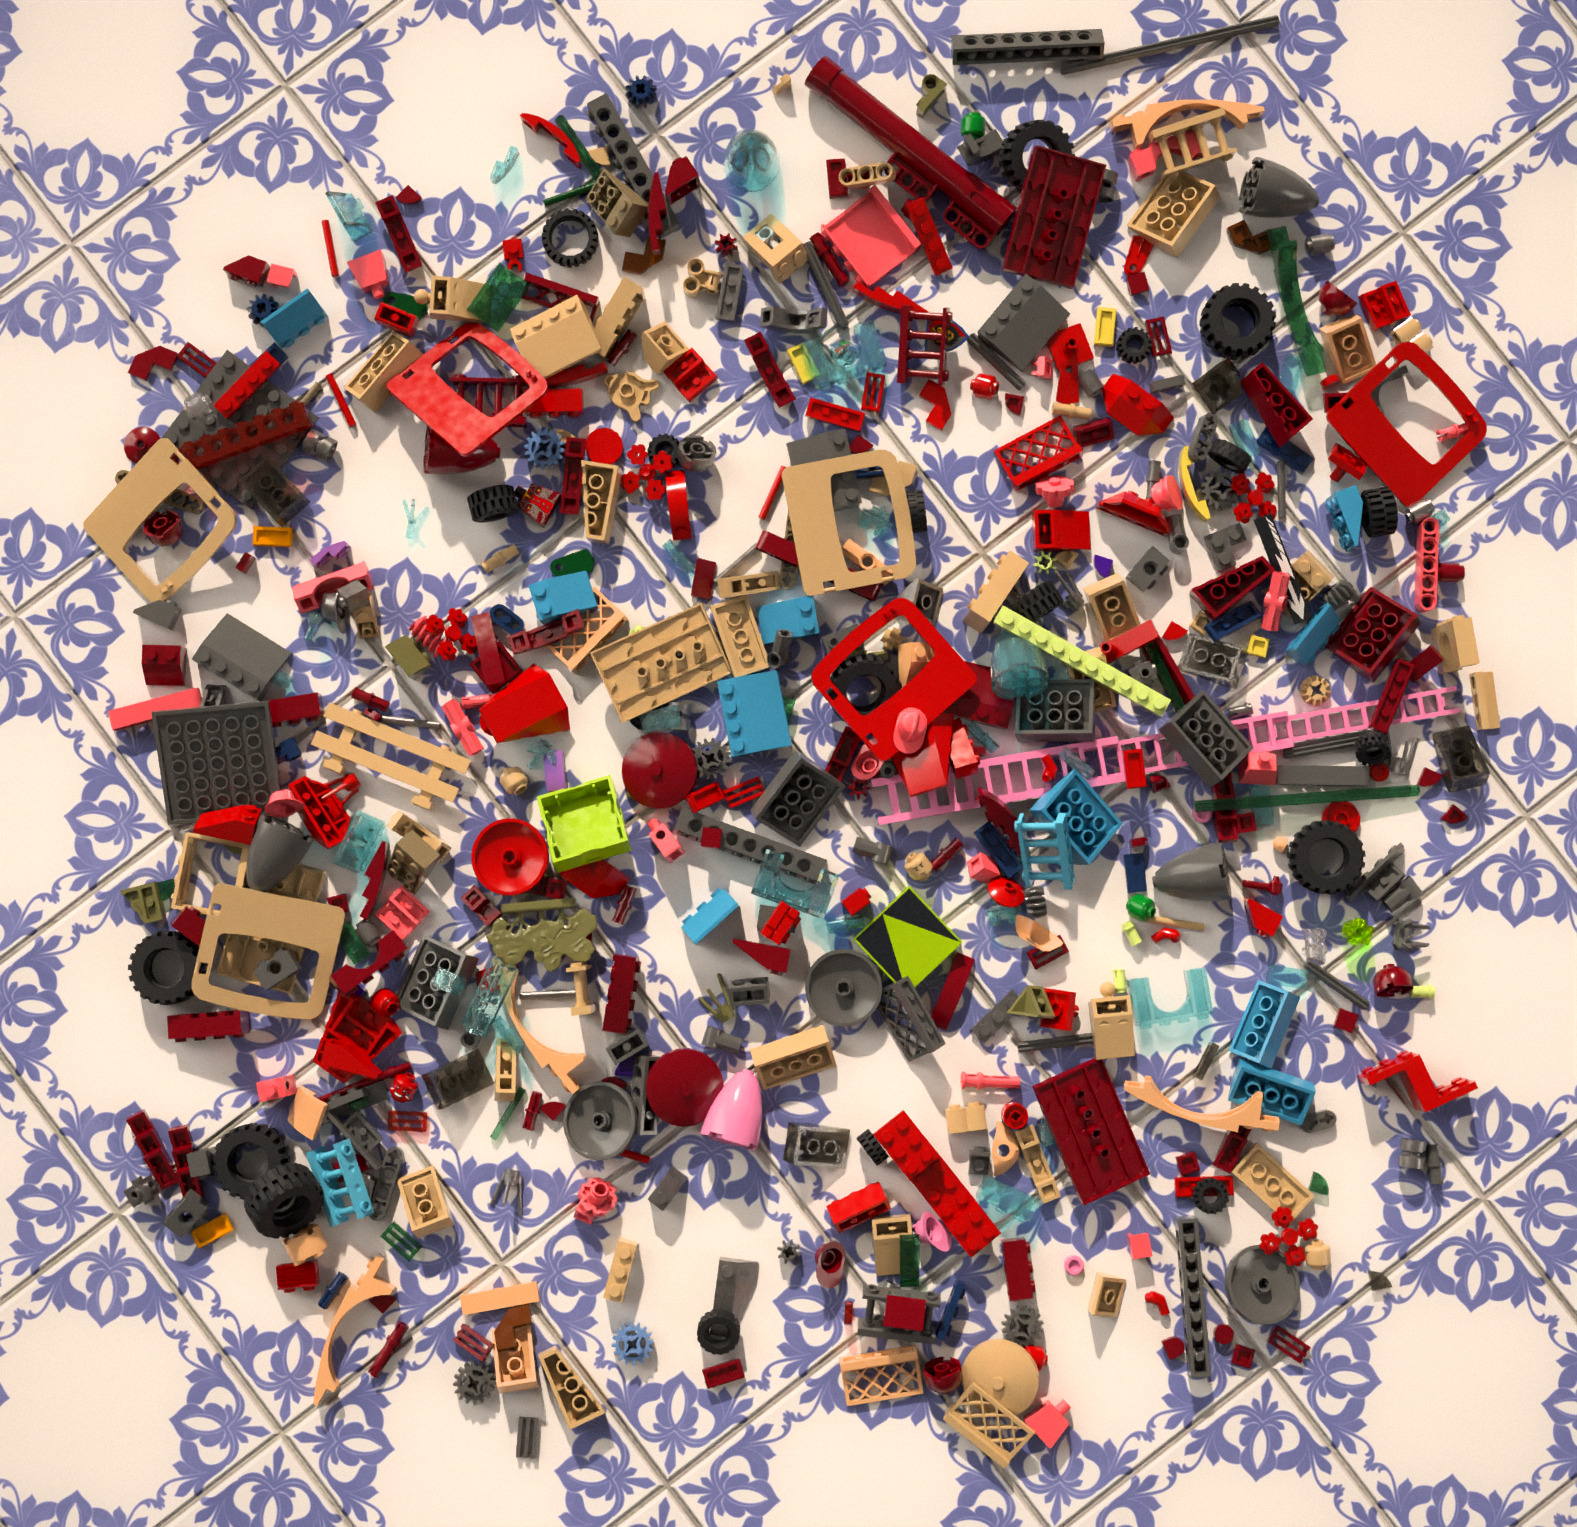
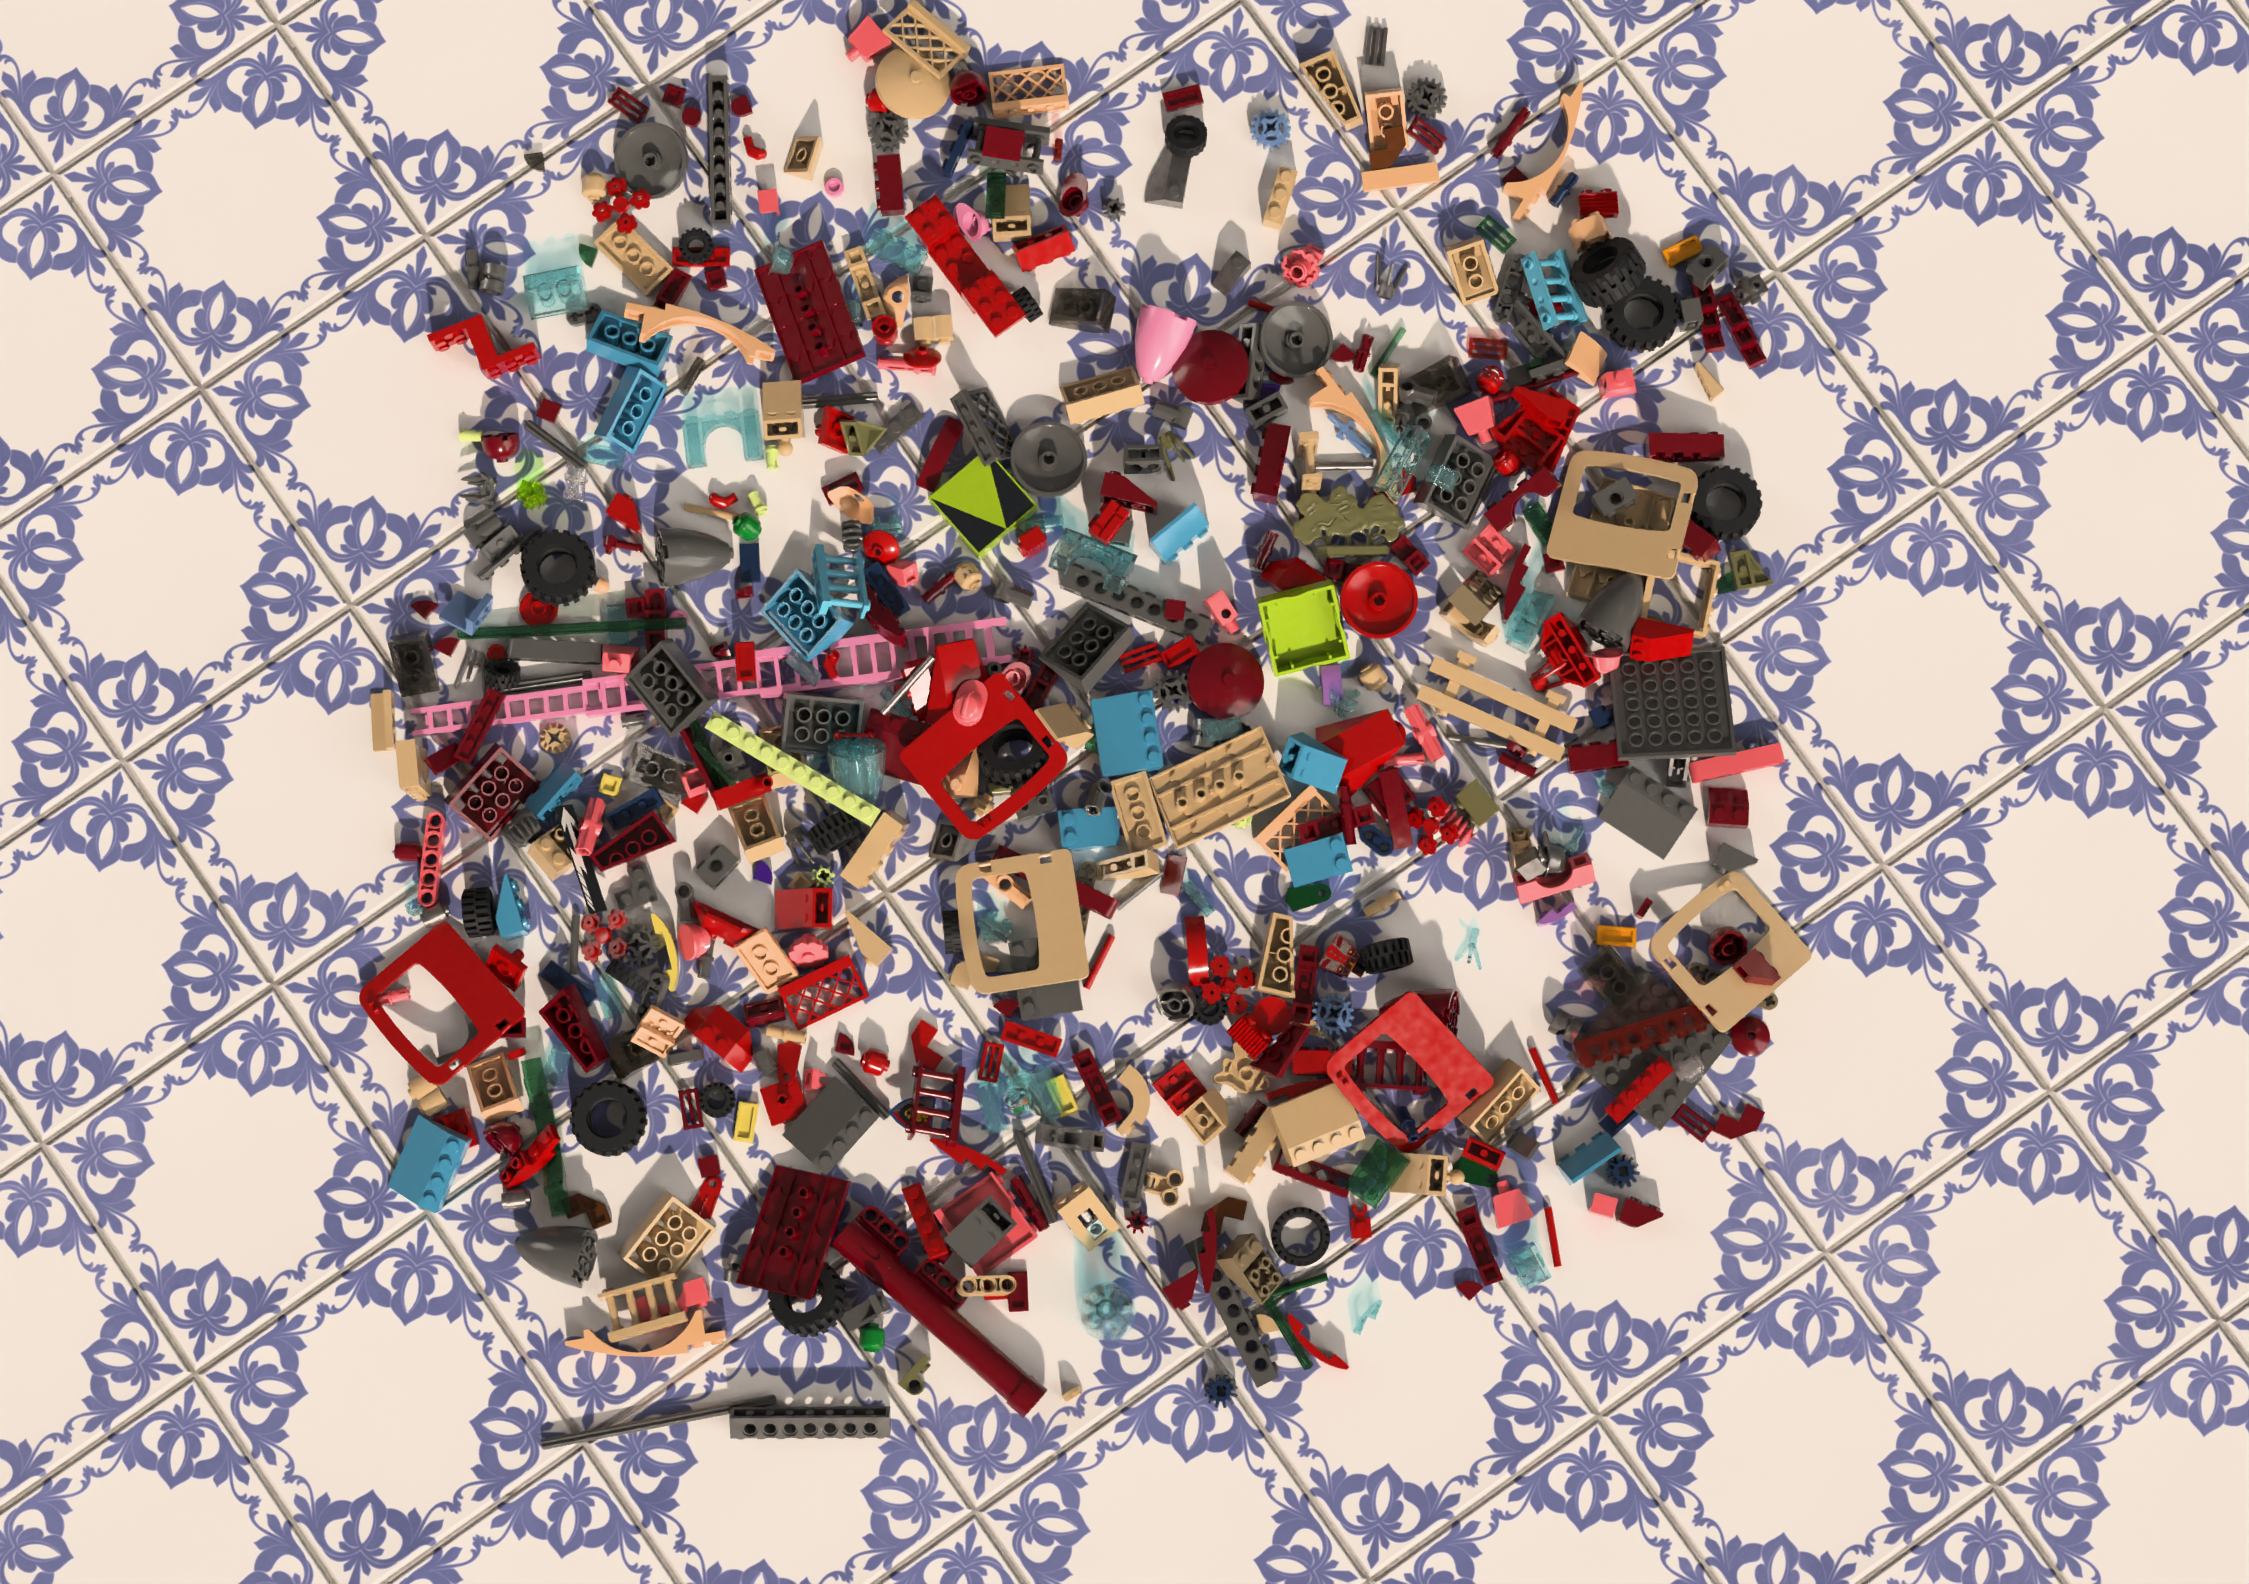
camera: 170 degrees left, 5 degrees down
flat silver brick [354,919,381,948] -> none
none -> dark azure slope [387,1114,472,1213]
none -> medium blue bracket [439,591,493,636]
none -> red slope [499,1124,561,1190]
none -> clear light blue slope [523,265,588,320]
none -> light nougat slope [631,1004,685,1058]
none -> coral panel [679,767,707,798]
none -> clear green bar [693,741,736,787]
none -> light nougat tile [733,927,799,995]
none -> clear light blue piece [768,232,794,275]
none -> red hinge [834,731,875,740]
none -> tan slope [845,910,893,968]
none -> flat silver bar [880,654,936,716]
none -> red dish [903,345,942,368]
none -> dark grey slope [944,1195,1017,1268]
none -> tan slope [1034,702,1094,750]
none -> tan arch [1116,1064,1150,1136]
none -> red brick [1226,1012,1274,1059]
none -> dark red wing [1249,1021,1311,1079]
none -> dark azure slope [1279,732,1348,794]
none -> medium blue sword [1327,412,1376,459]
none -> dark red pin [1337,786,1357,845]
none -> dark grey pin [1393,402,1411,434]
none -> dark blue axle [1397,1106,1420,1143]
none -> flat silver piece [1399,378,1438,407]
none -> coral torso [1454,395,1497,444]
none -> dark grey slope [1507,1131,1541,1162]
none -> tan slope [1694,361,1724,403]
none -> dark red slope [1732,948,1781,986]

